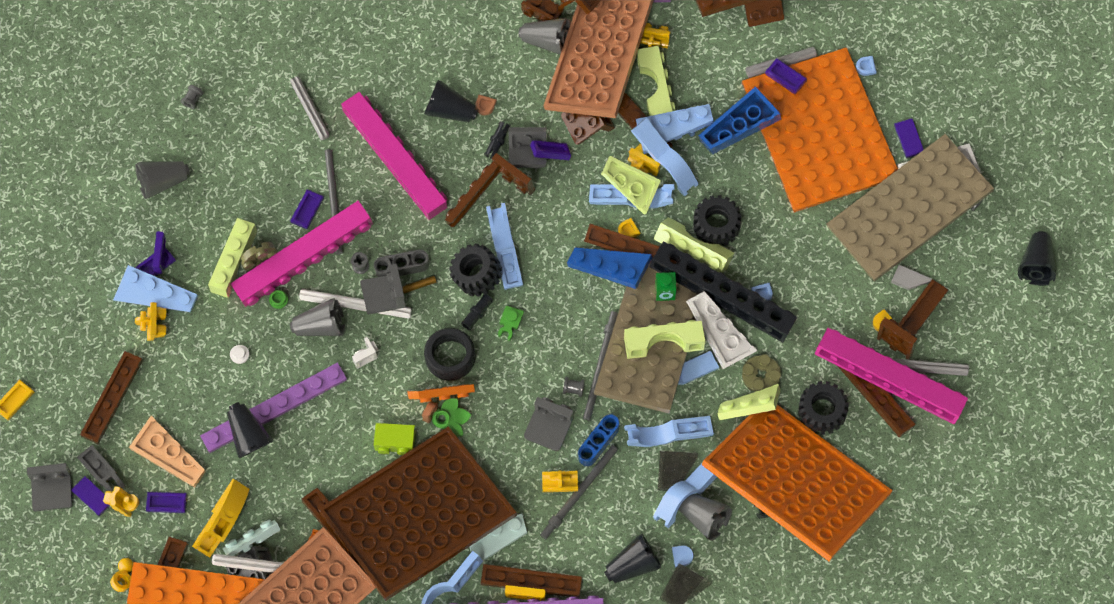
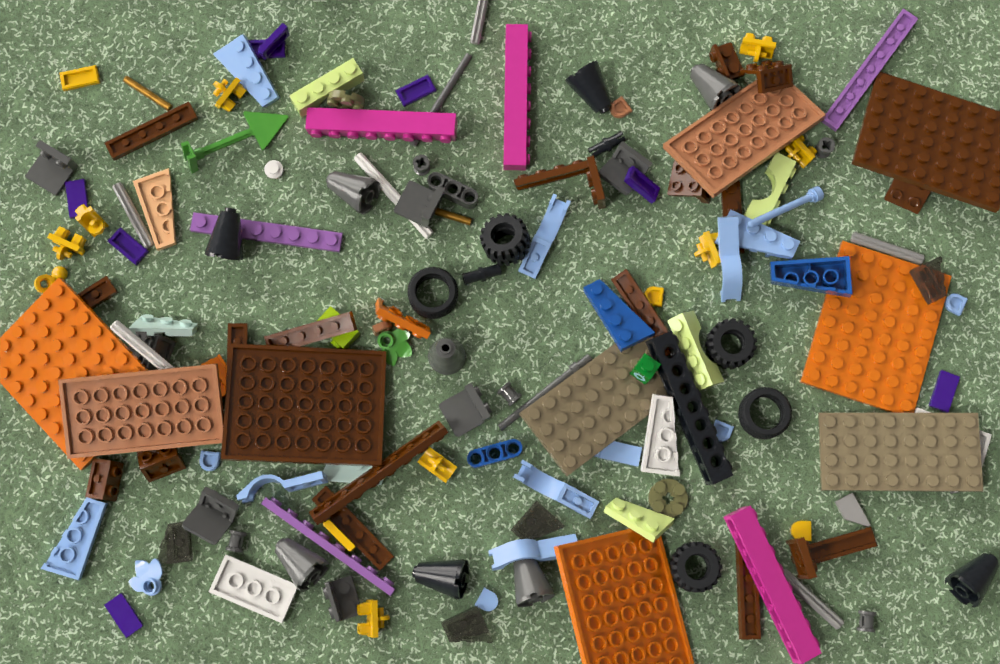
camera: 30 degrees right, 10 degrees up
dark grey hinge [77,445,125,491] -> none
yellow slope [192,479,250,558] -> none
bright green plate [269,290,288,309] -> none
white bracket [352,337,379,369] -> none
bright green plate [498,306,524,341] -> none
dark grey bar [540,445,618,540] -> none
light blue piece [589,184,675,208] -> none
yellowish green wing [601,156,661,215] -> none
yellowish green arch [624,320,705,359] -> none
dark purple tile [765,58,807,95] -> none
none -> yellow hips [47,226,86,260]
none -> light grey axle [112,182,155,249]
none -> pearl gold bar [123,76,173,111]
none -> bright green piece [181,111,288,174]
none -> reddish brown plate [264,311,358,347]
none -> reddish brown plate [309,421,448,525]
none -> dark grey cone [428,337,466,375]
none -> black tyre [738,387,792,440]
none -> light blue piece [747,186,824,228]
none -> dark grey bush [815,137,835,158]
none -> dark grey bush [857,610,877,633]
none -> clear smoke wing [909,256,947,305]

